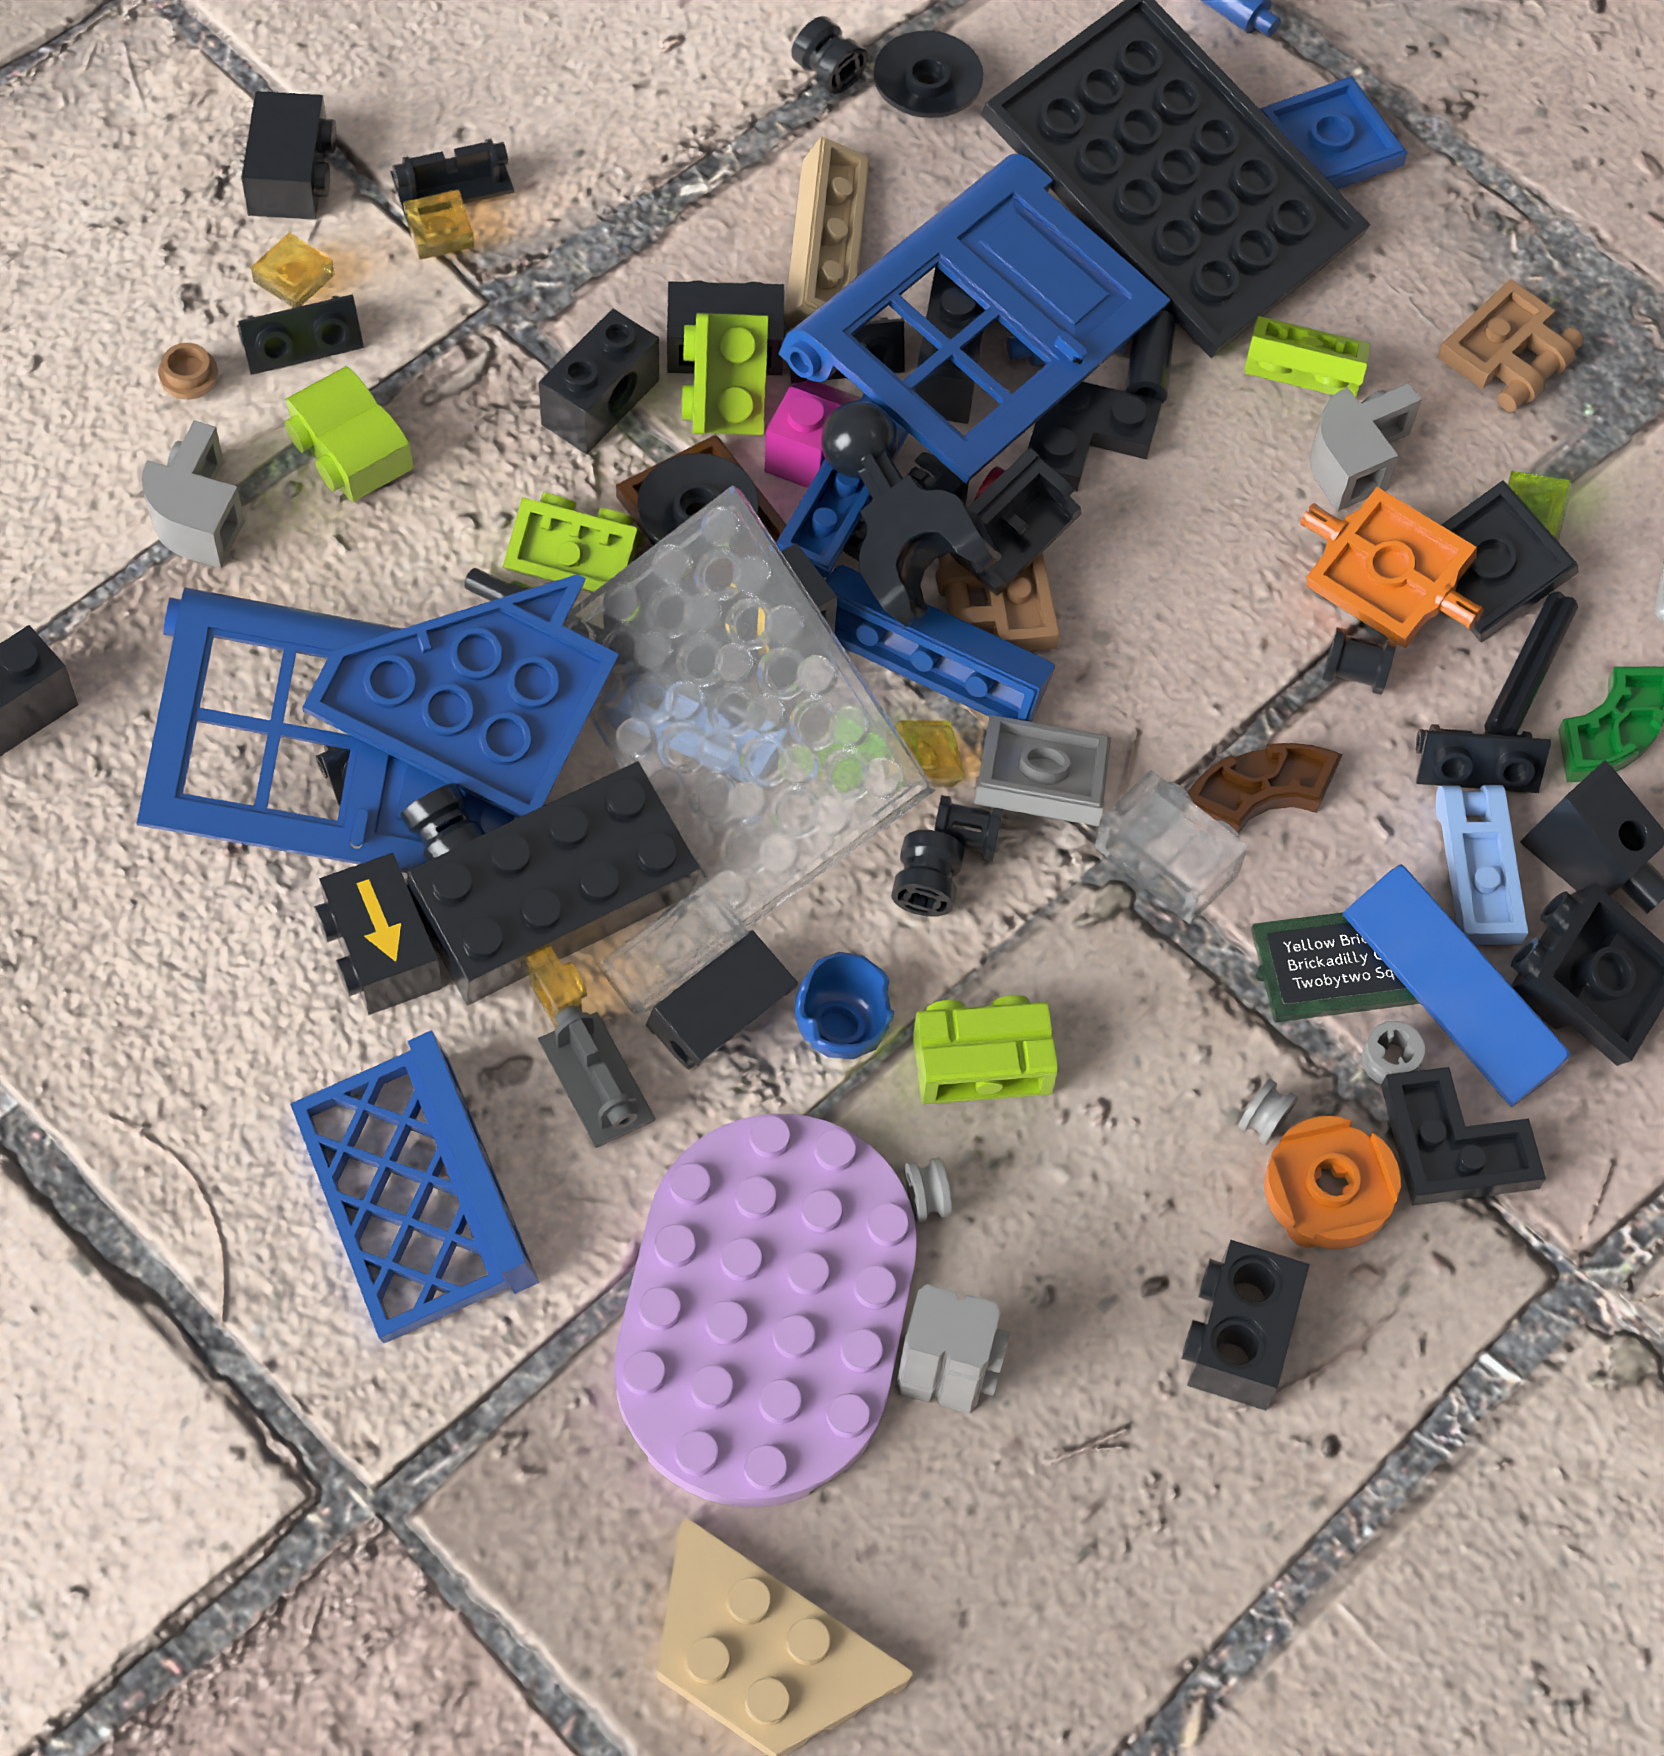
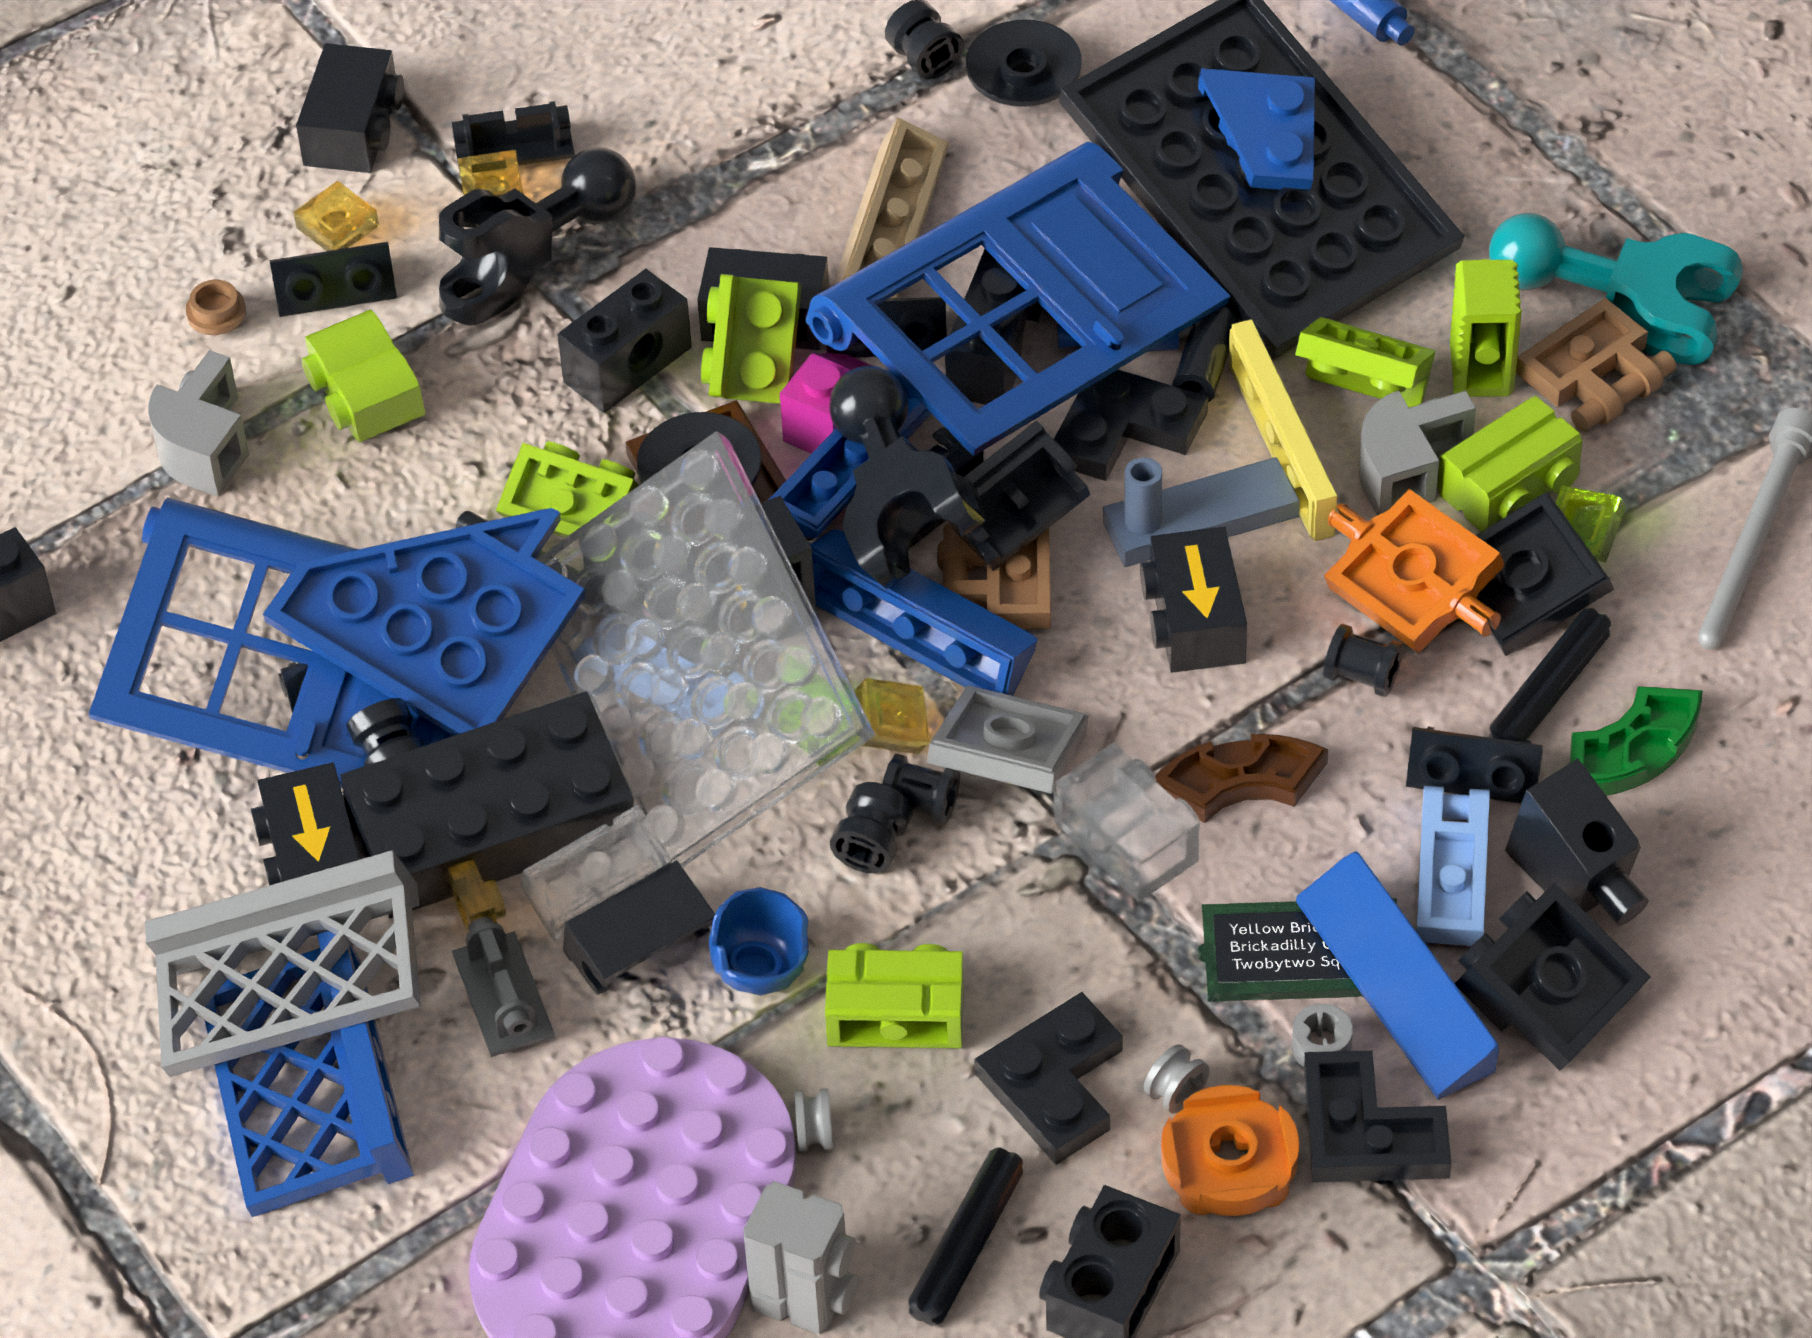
camera: 15 degrees right, 10 degrees down
blue plate [1259,76,1408,190] -> none
none -> light grey fence [145,850,421,1077]
none -> black piece [439,147,636,326]
none -> black axle [908,1147,1023,1326]
none -> black plate [974,992,1123,1165]
none -> sand blue piece [1103,457,1300,567]
none -> black brick [1140,527,1247,673]
none -> blue wing [1198,68,1315,190]
none -> light yellow tile [1229,319,1337,541]
none -> lime brick [1437,395,1583,532]
none -> lime brick [1449,259,1522,397]
none -> teal piece [1489,213,1743,365]

